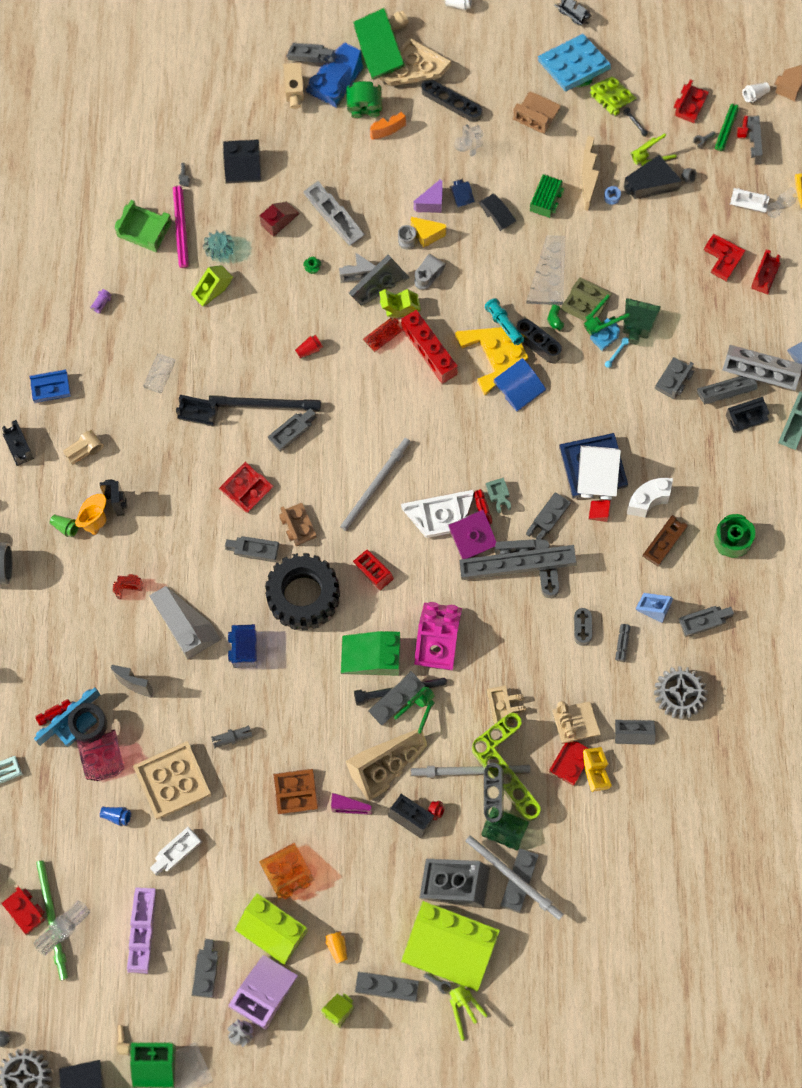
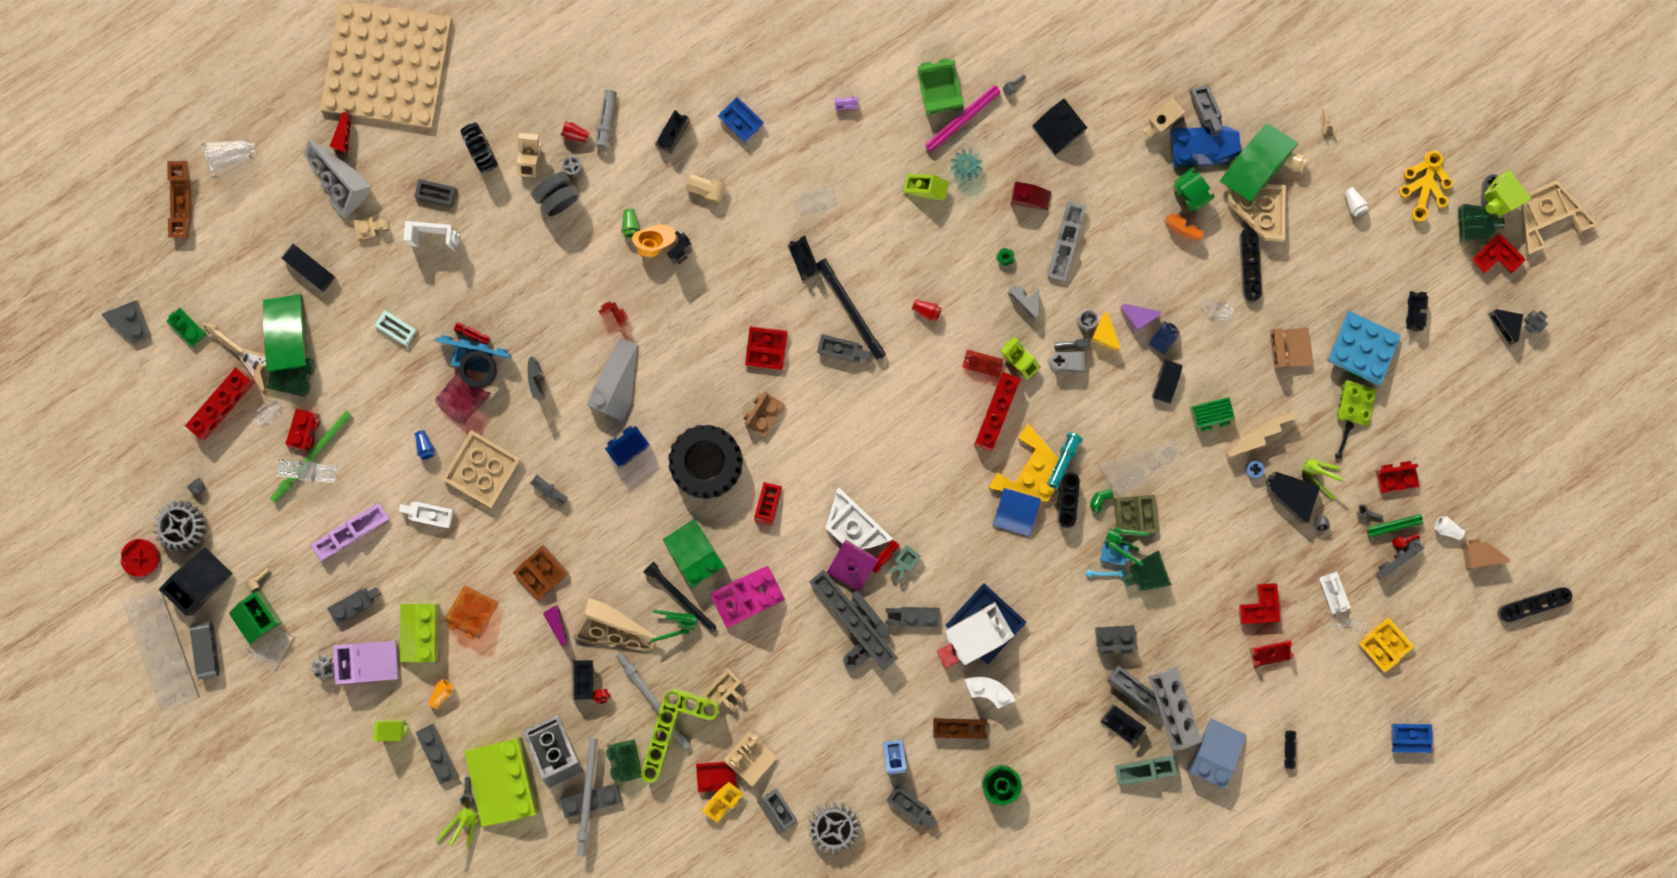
camera: 55 degrees right, 15 degrees up
dark grey hinge [225,536,280,562] -> none
light grey bar [340,438,410,531] -> none
dark grey wing [349,255,410,306] -> none
dark grey plate [368,671,425,726] -> none
dark grey beam [484,763,504,822] -> none
dark grey beam [574,608,592,646] -> none
dark grey axle [615,624,631,662] -> none
none -> dark grey bar [1054,339,1091,350]

